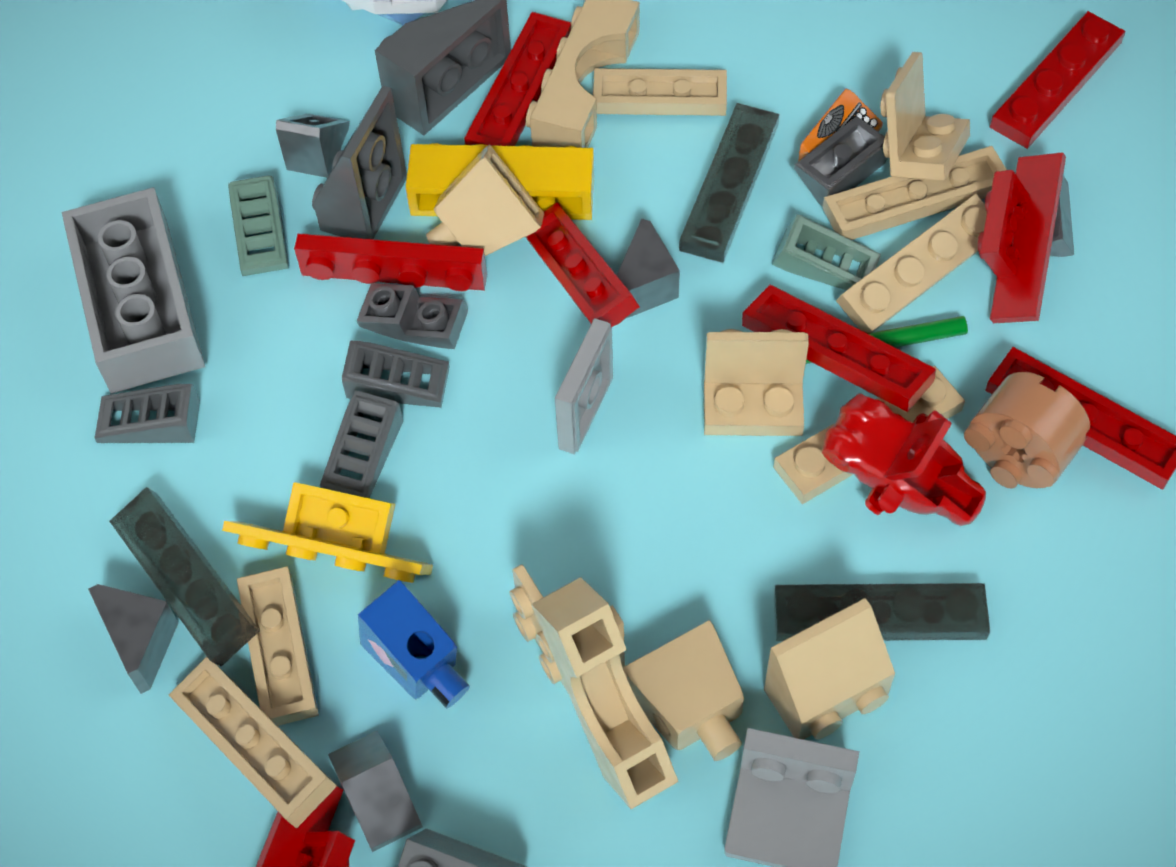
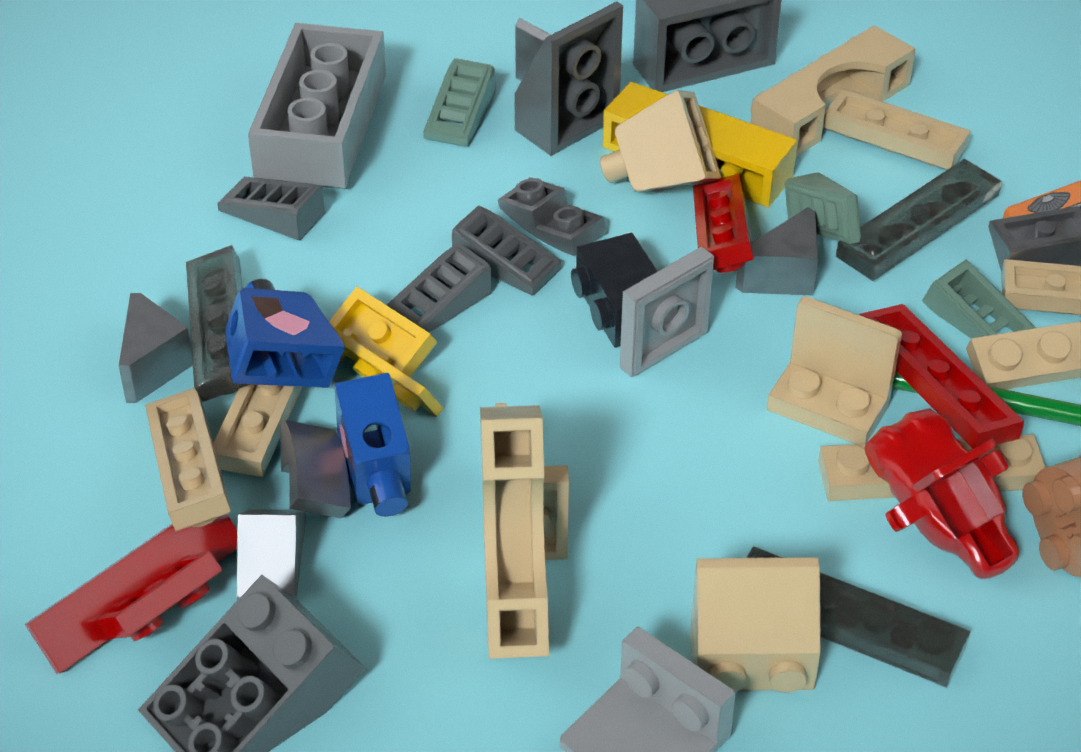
camera: 25 degrees right, 15 degrees down
red plate [294,233,487,291] -> none
red plate [464,12,571,146] -> none
tan torso [623,620,744,761] -> none
none -> blue torso [225,279,345,388]
none -> flat silver slope [281,420,350,519]
none -> black brick [571,232,658,348]
none -> sand green slope [785,172,861,244]

